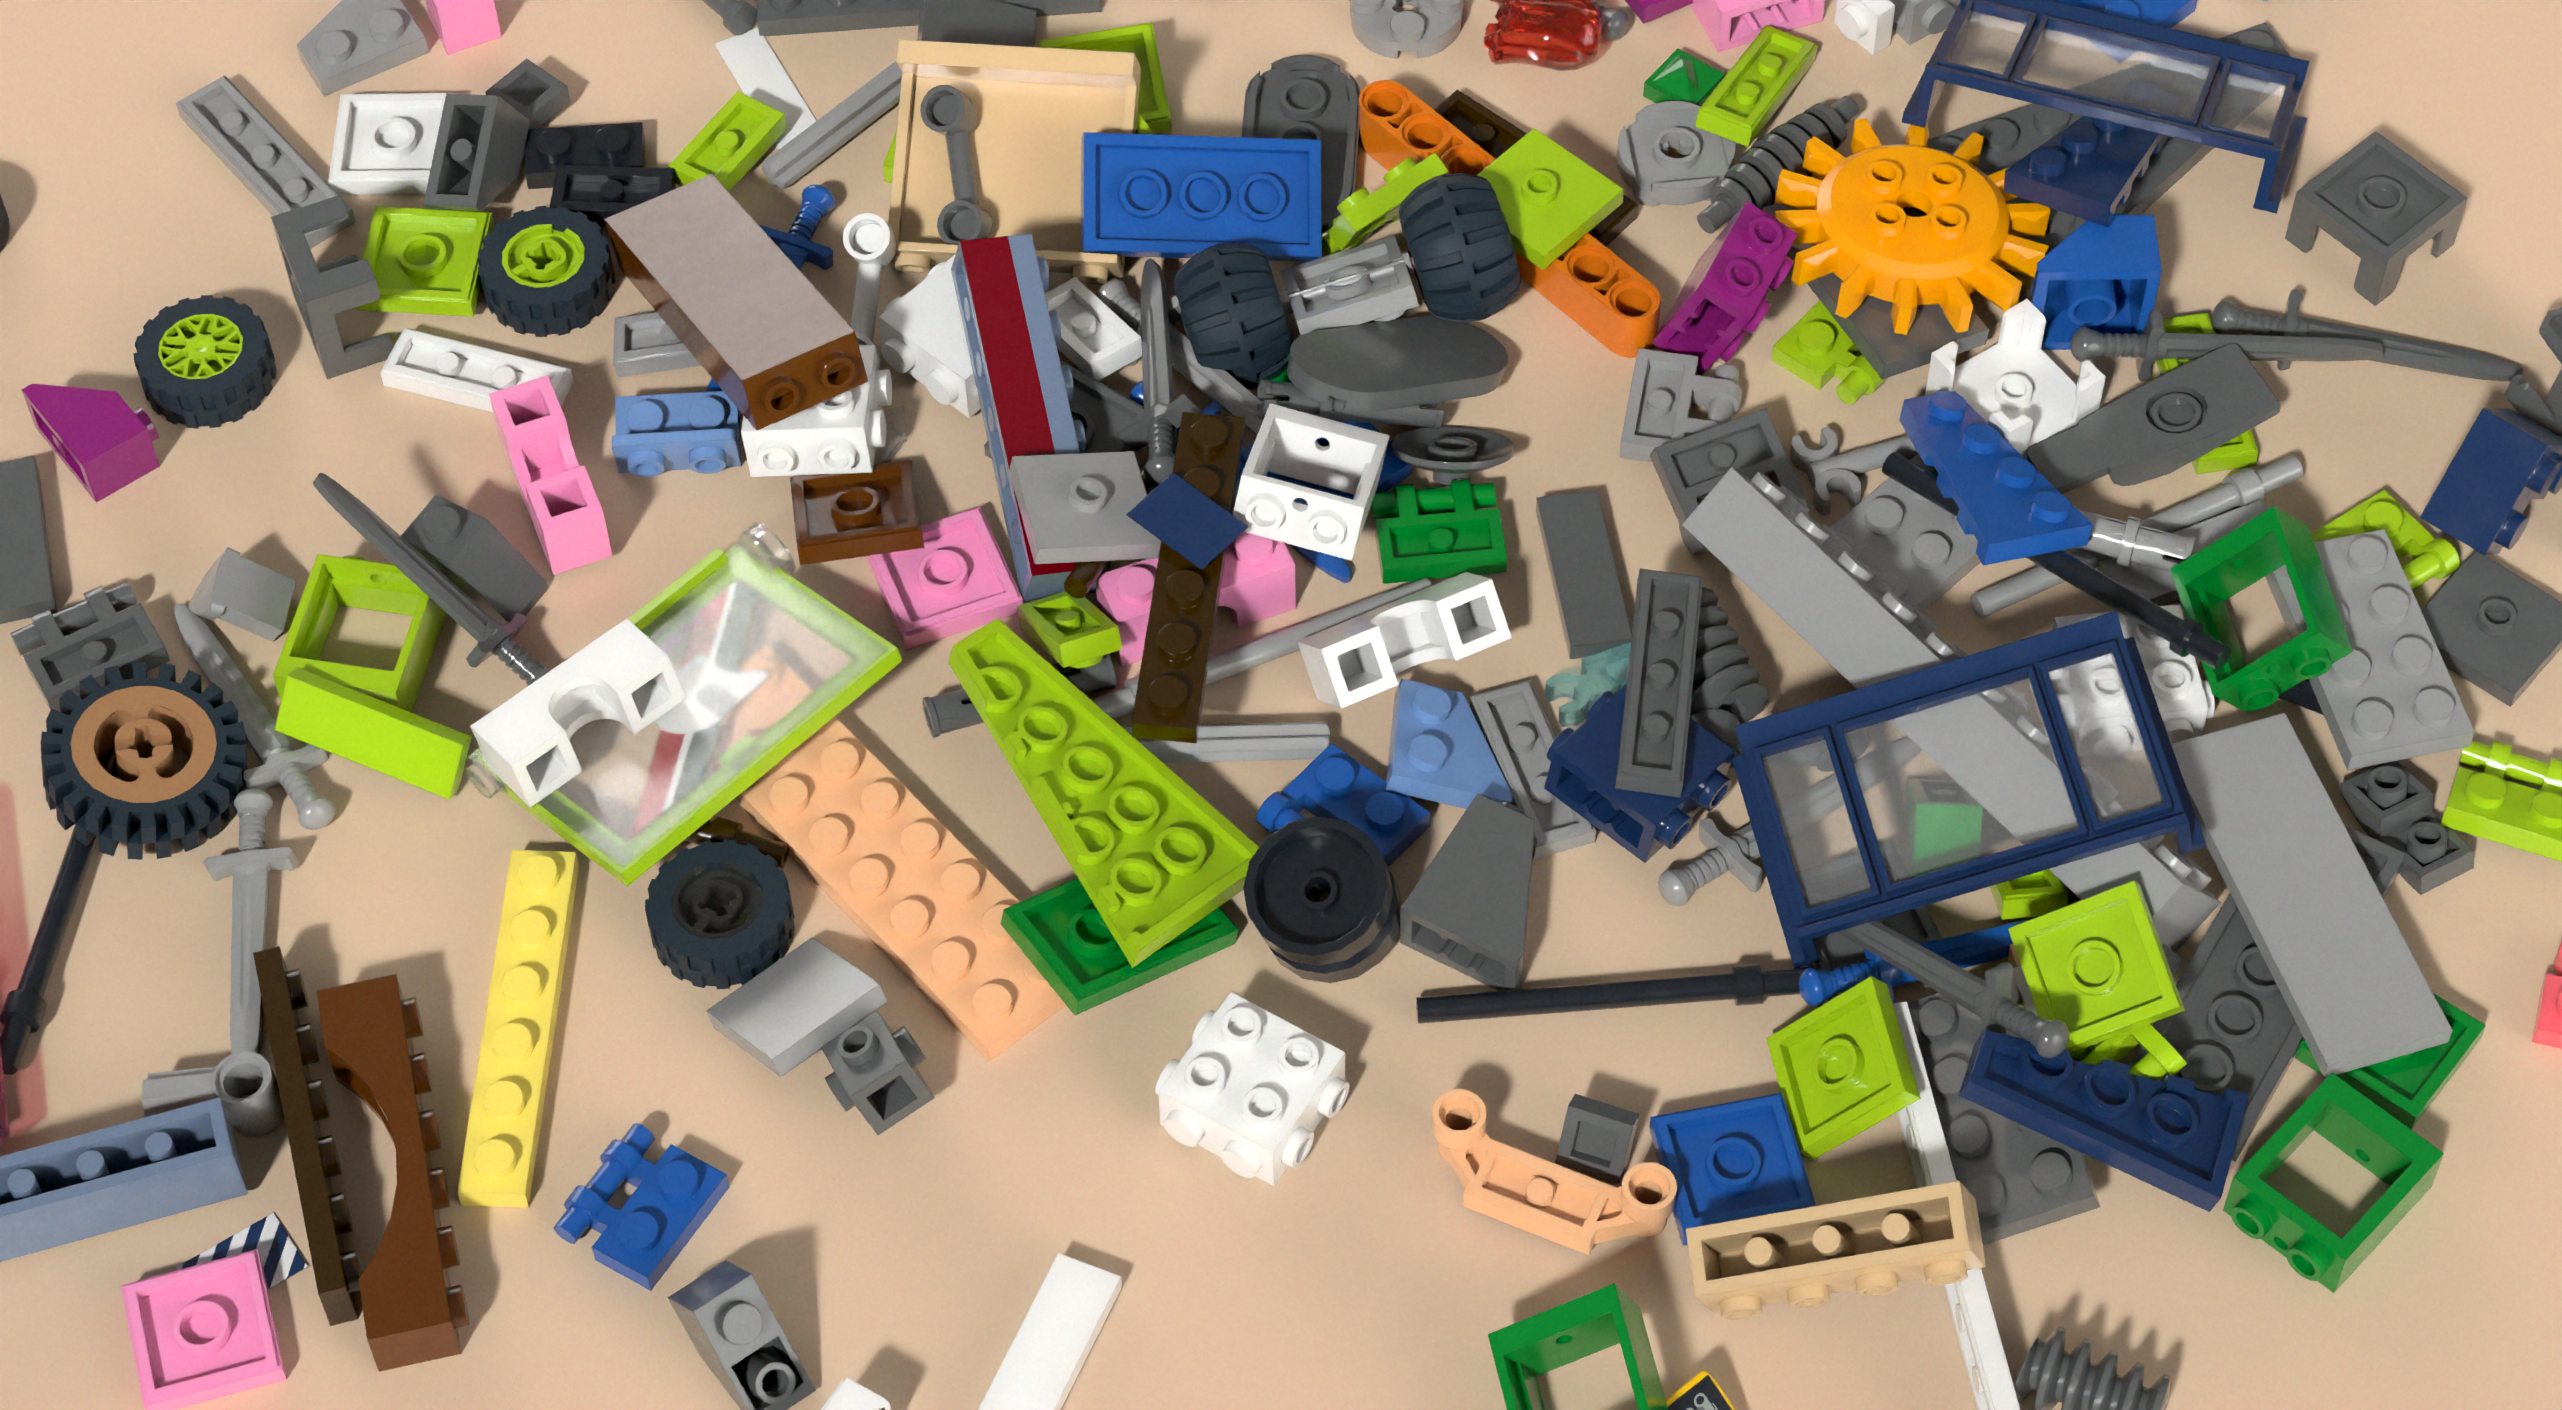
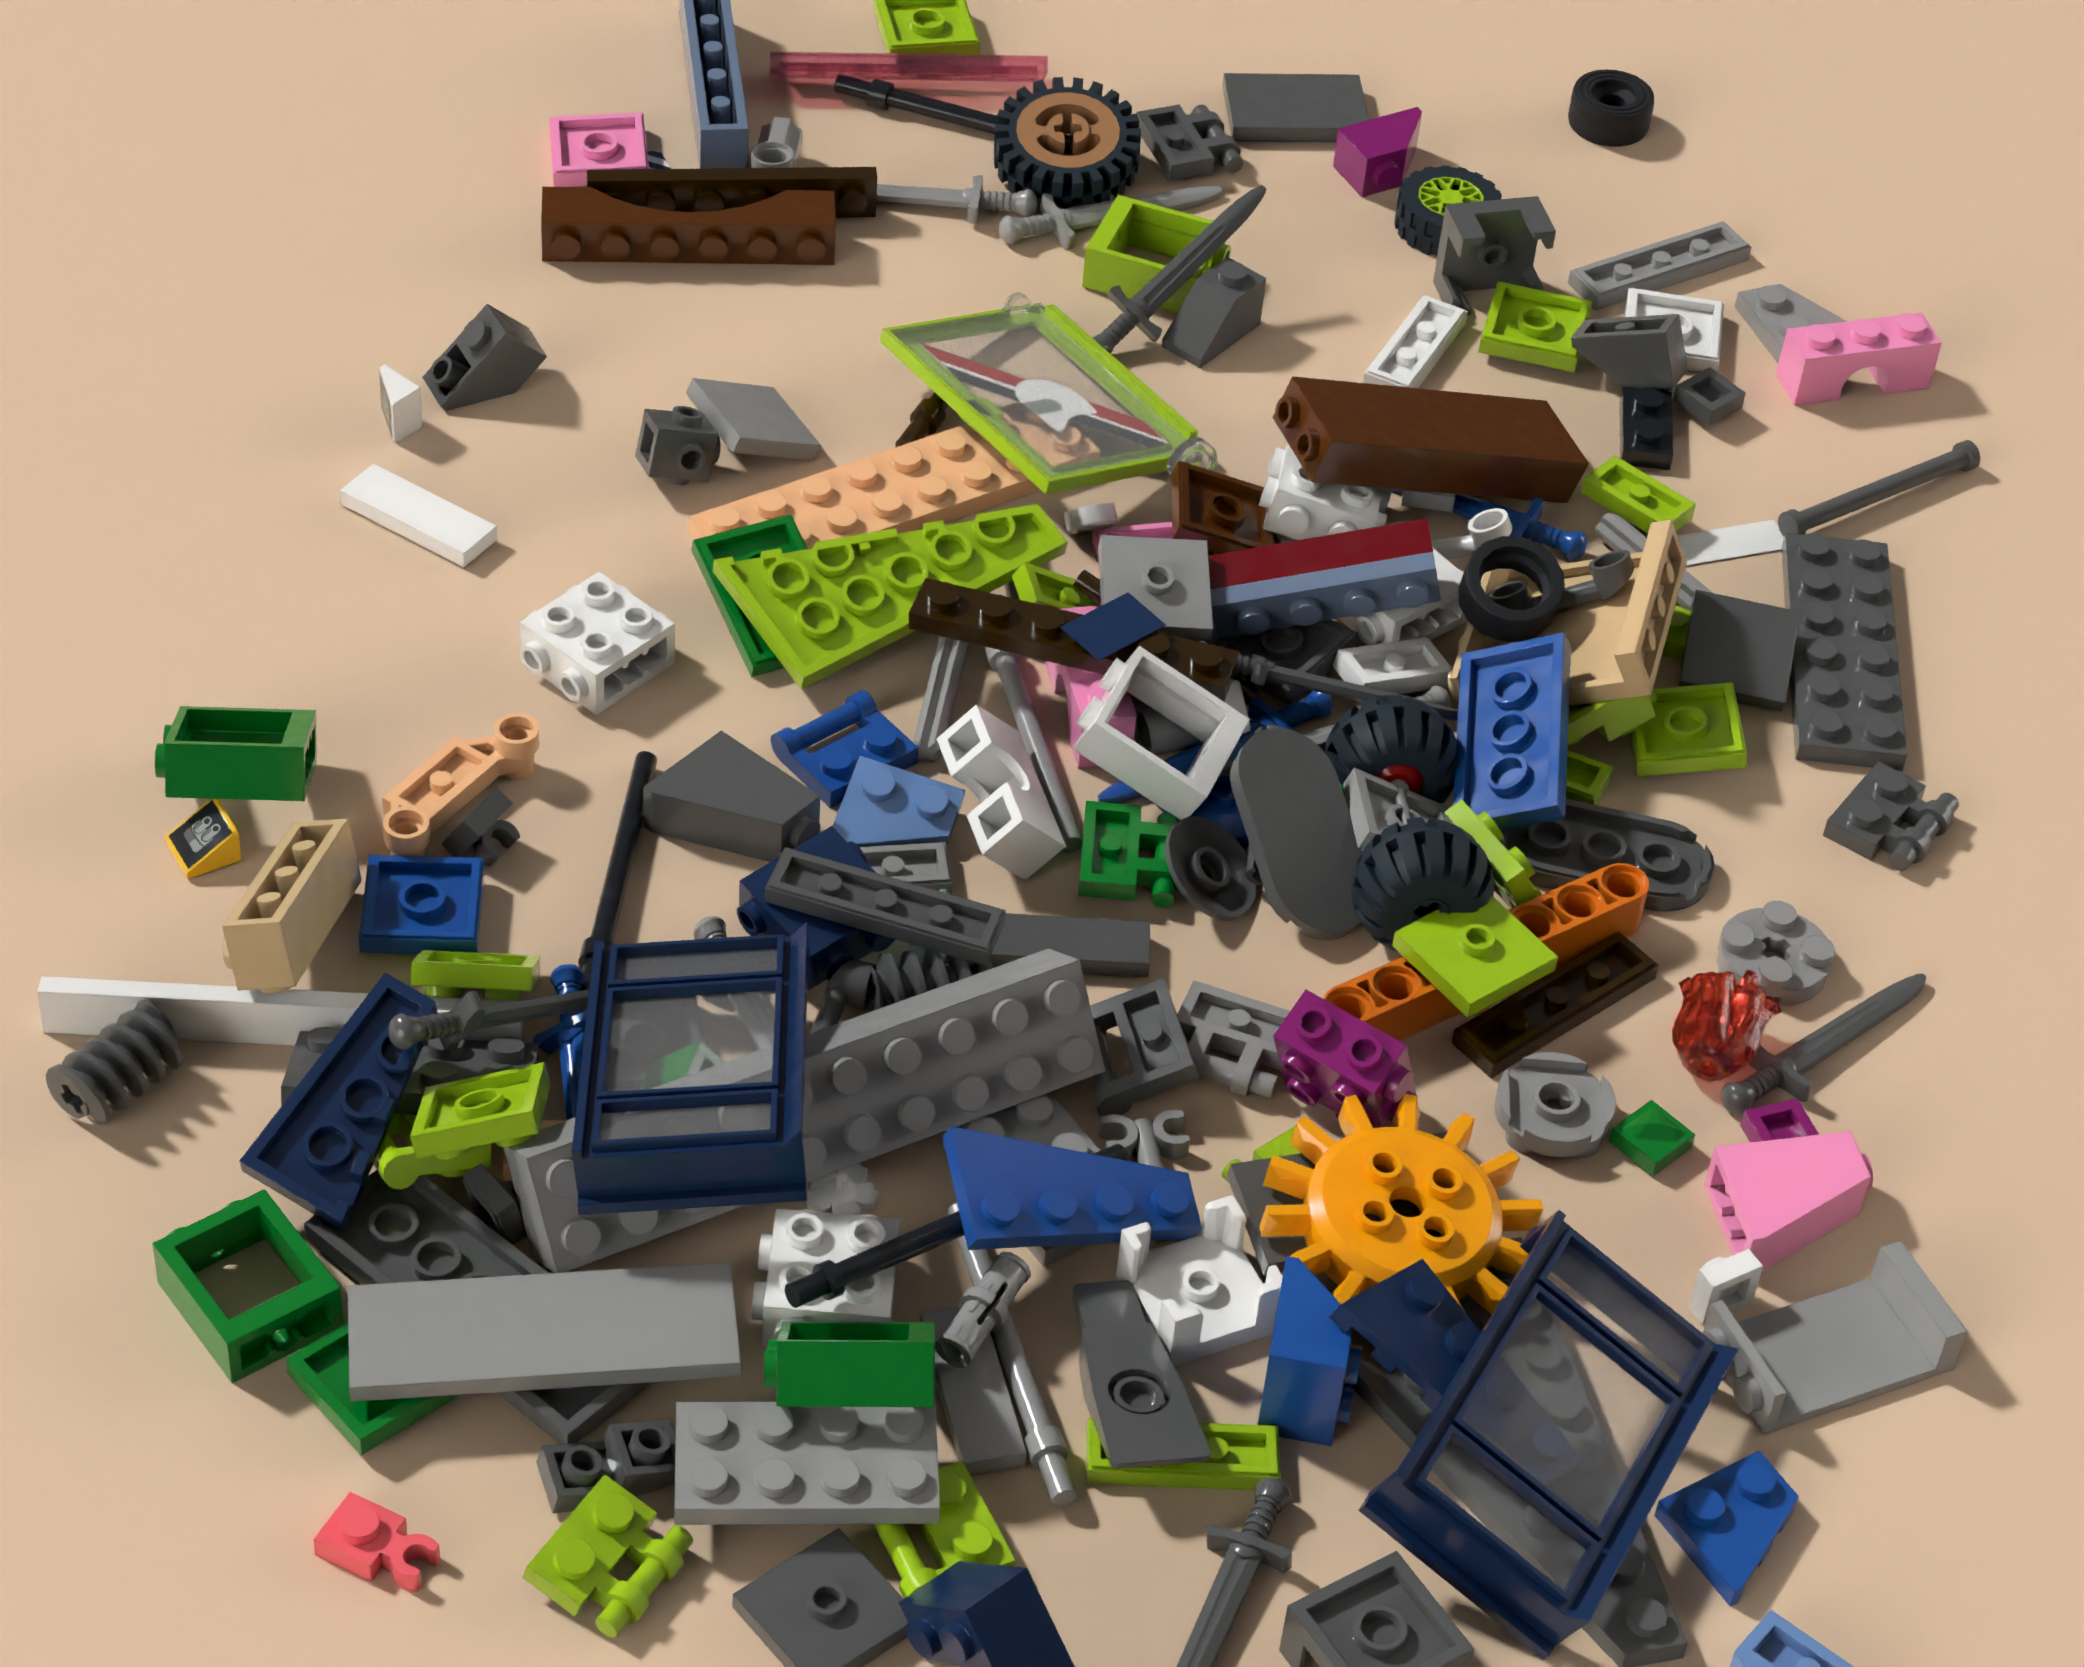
camera: 95 degrees right, 10 degrees down
light grey tile [188,547,297,641] -> none
lime tile [275,667,472,800] -> none
light yellow plate [457,850,579,1208] -> none
white arch [470,618,686,808] -> none
black wheel [477,206,615,337] -> none
bright pink arch [489,375,613,575] -> none
black plate [549,165,677,227] -> none
blue plate [554,1123,729,1291] -> none
black wheel [645,839,795,989] -> none
black wheel [1243,816,1402,983] -> none
lime tile [1695,25,1818,147] -> none
dark grey piece [1697,96,1859,234] -> none
dark grey sword [2070,310,2383,381] -> none
none -> white tile [1063,503,1118,534]
none -> black tyre [1458,536,1565,642]

